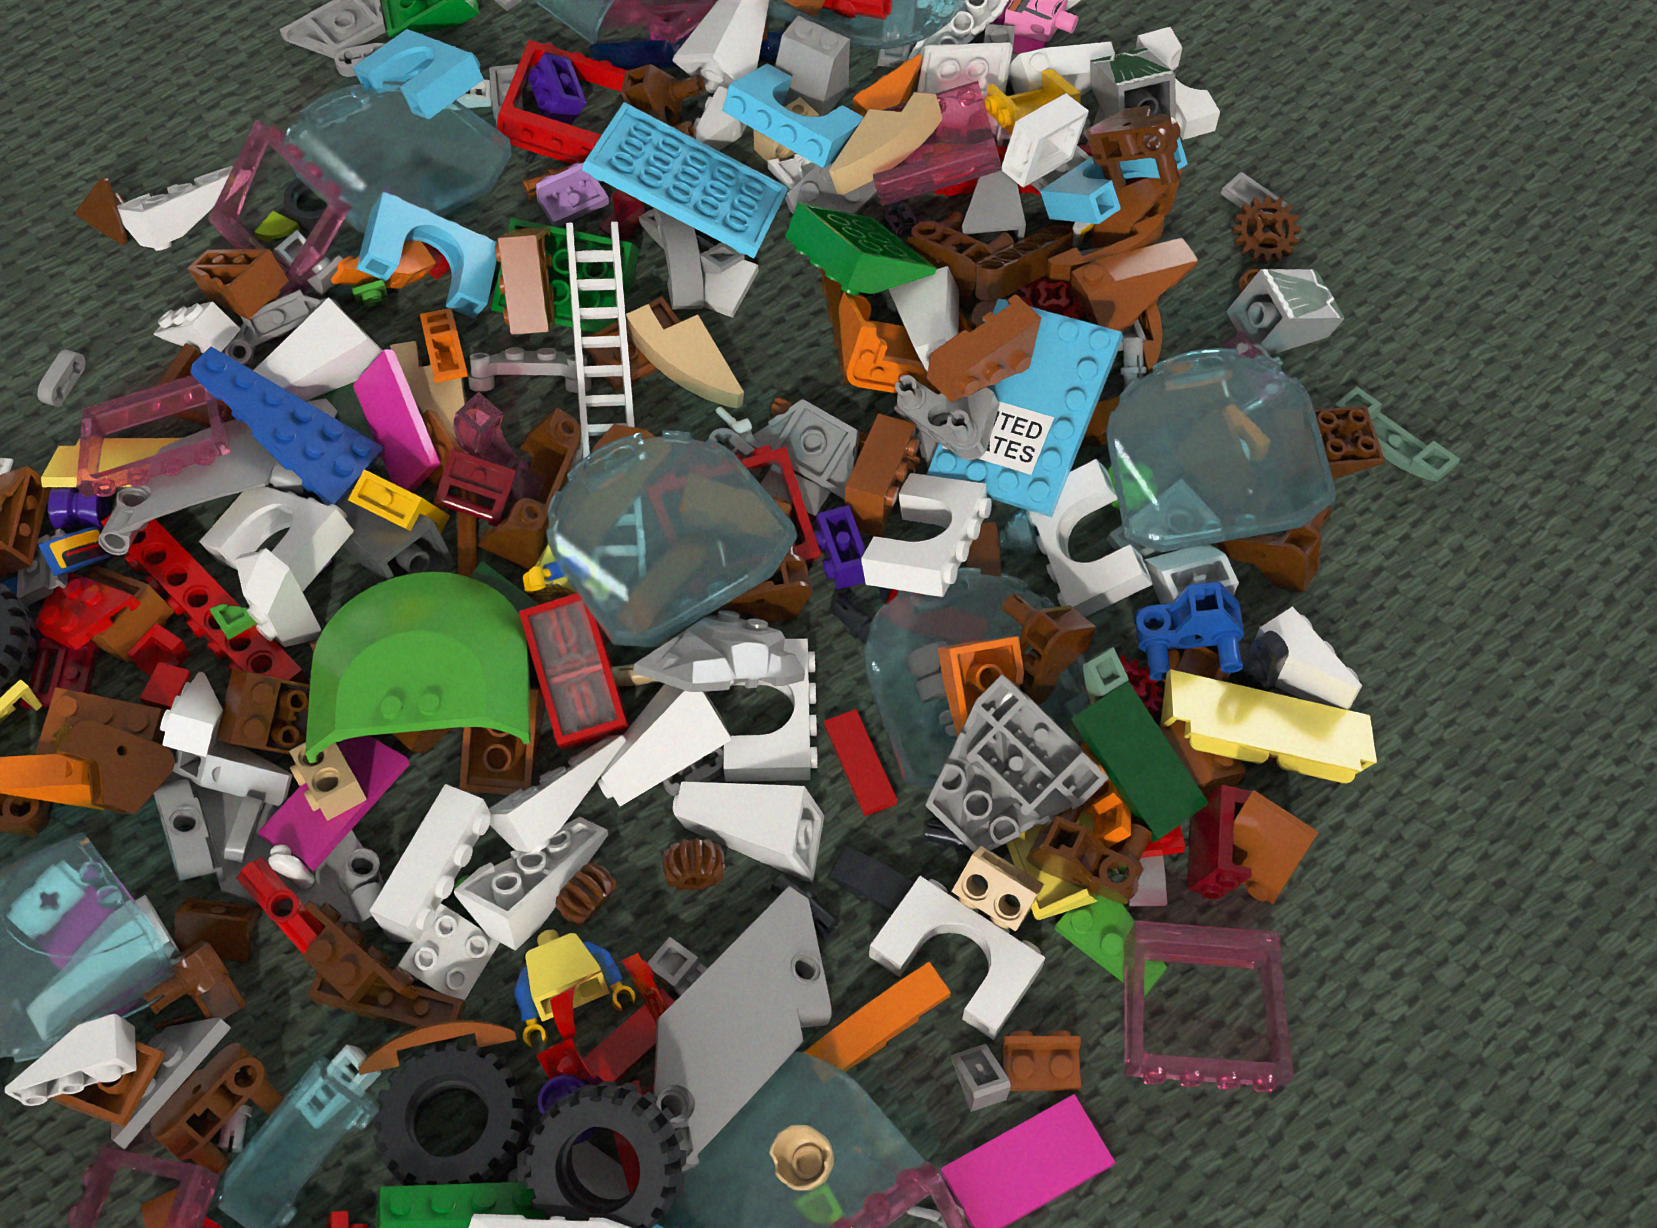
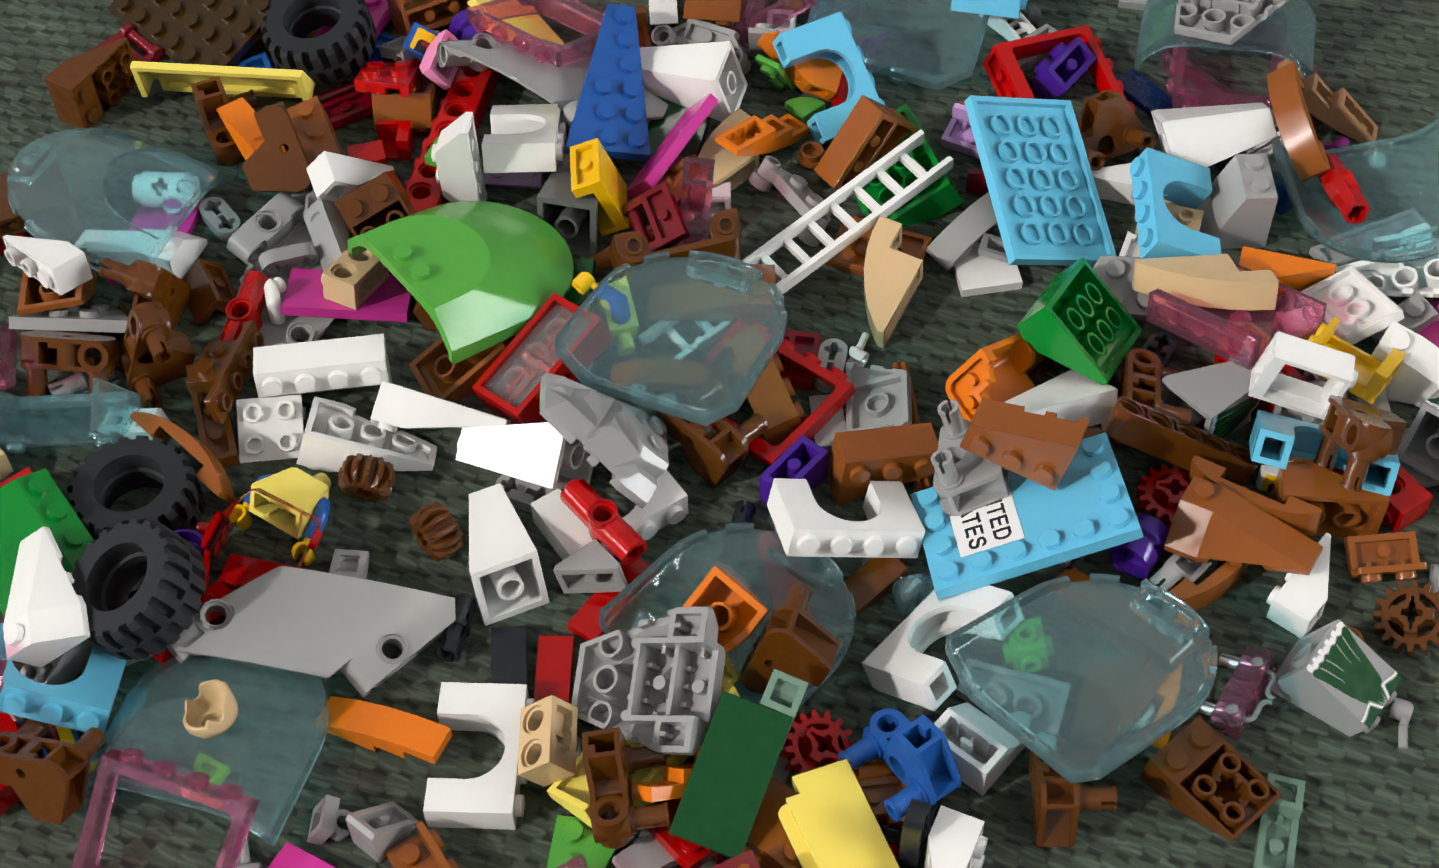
camera: 60 degrees right, 10 degrees down
none -> reddish brown piece [119,302,195,408]
none -> light grey beam [199,197,242,242]
none -> light grey tile [307,794,351,845]
none -> bright pink slope [419,29,458,92]
none -> red tile [534,635,574,703]
none -> light grey slope [553,539,629,594]
none -> red piece [560,478,647,565]
none -> bright green tile [785,97,825,124]
none -> dark orange plate [797,141,826,168]
none -> white slope [1266,532,1331,638]
none -> dark orange bracket [1343,531,1427,584]
none -> light grey hand [1388,697,1414,750]

